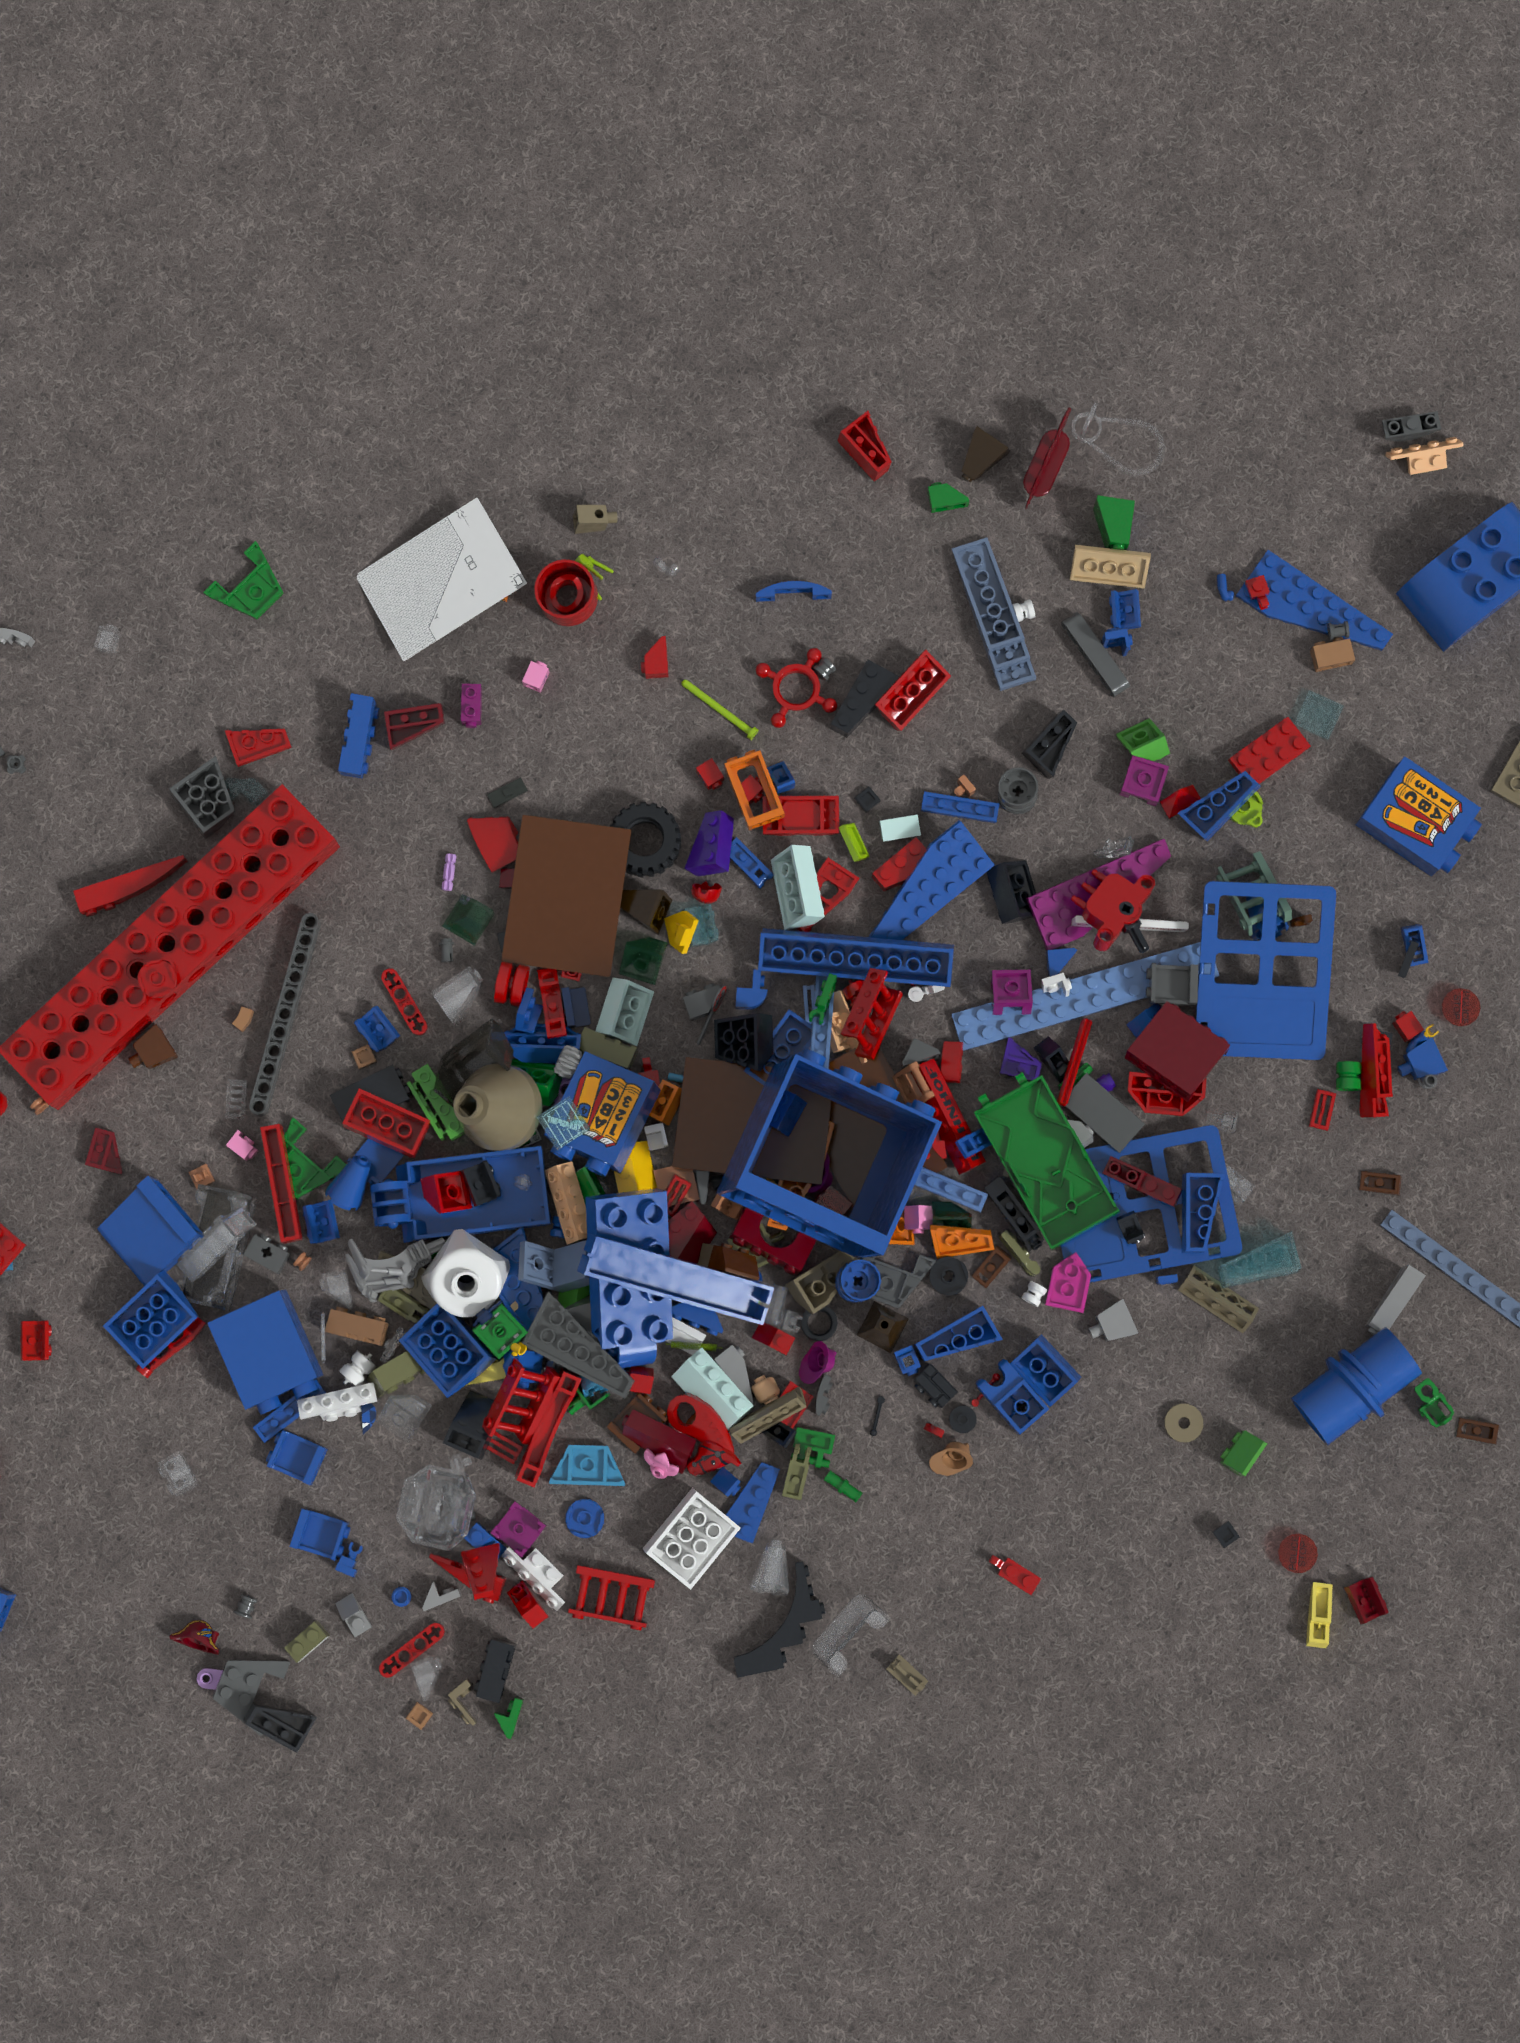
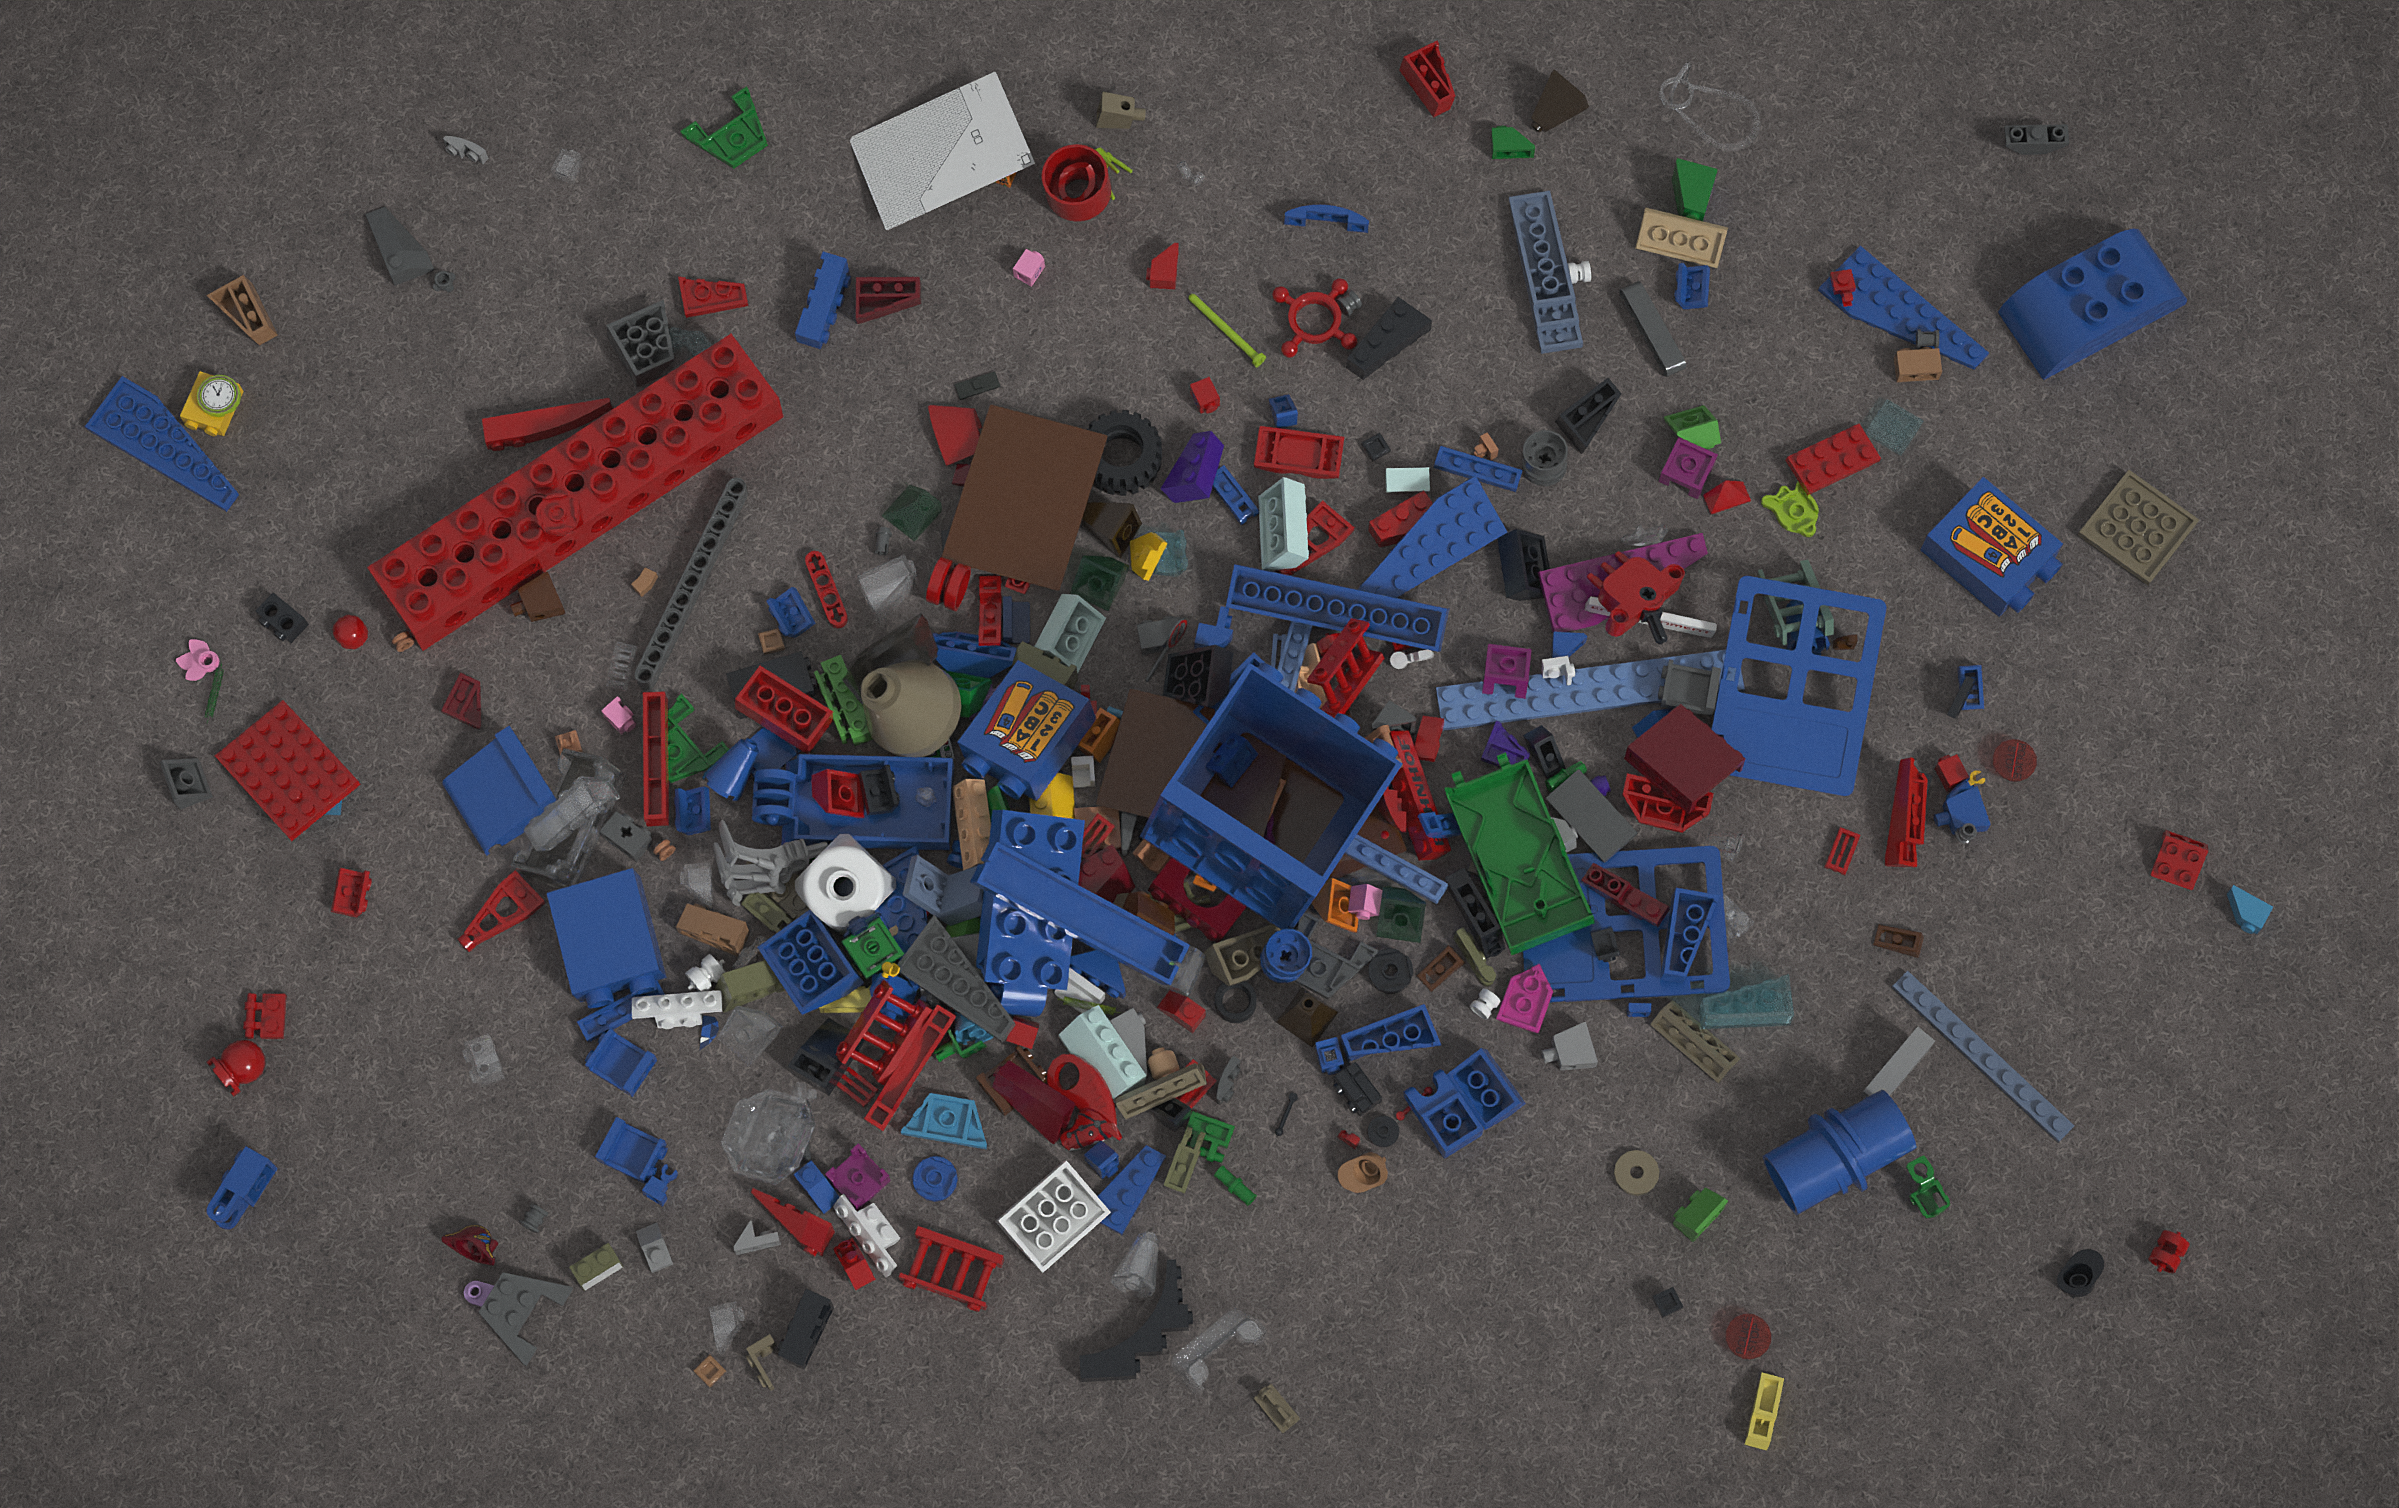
camera: 10 degrees right, 10 degrees down
blue slope [103,1270,198,1369] -> none
black wedge [243,1704,317,1753] -> none
clear window [320,1312,326,1364] -> none
red beam [379,1623,445,1678] -> none
blue plate [392,1587,412,1607] -> none
lavender axle [442,853,456,891] -> none
magenta brick [461,684,482,728] -> none
red wing [461,1543,500,1600] -> none
green slope [494,1697,524,1739] -> none
blue bracket [515,987,543,1034] -> none
clear light blue tile [537,1096,590,1150] -> none
light grey gear [554,1045,582,1079] -> none
bright pink plate [644,1448,679,1479] -> none
red hair [691,881,722,904] -> none
orange piece [724,750,785,830] -> none
red brick [741,775,764,805] -> none
clear tile [778,1309,803,1333] -> none
magenta piece [799,1341,837,1384] -> none
green plate [809,973,837,1025] -> none
lime tile [839,823,869,862] -> none
red slope [874,649,951,731] -> none
orange wing [930,1225,994,1259] -> none
red plate [988,1555,1041,1595] -> none
dark red plant [1023,407,1071,510] -> none
red axle [1057,1018,1092,1106] -> none
blue bracket [1101,628,1133,657] -> none
blue wedge [1178,771,1261,842] -> none
blue arm [1217,574,1234,602] -> none
green wheel [1336,1061,1361,1091] -> none
dark red bracket [1344,1576,1389,1624] -> none
light nougat bracket [1386,437,1463,475] -> none
reddish brown slope [1456,1418,1499,1445] -> none

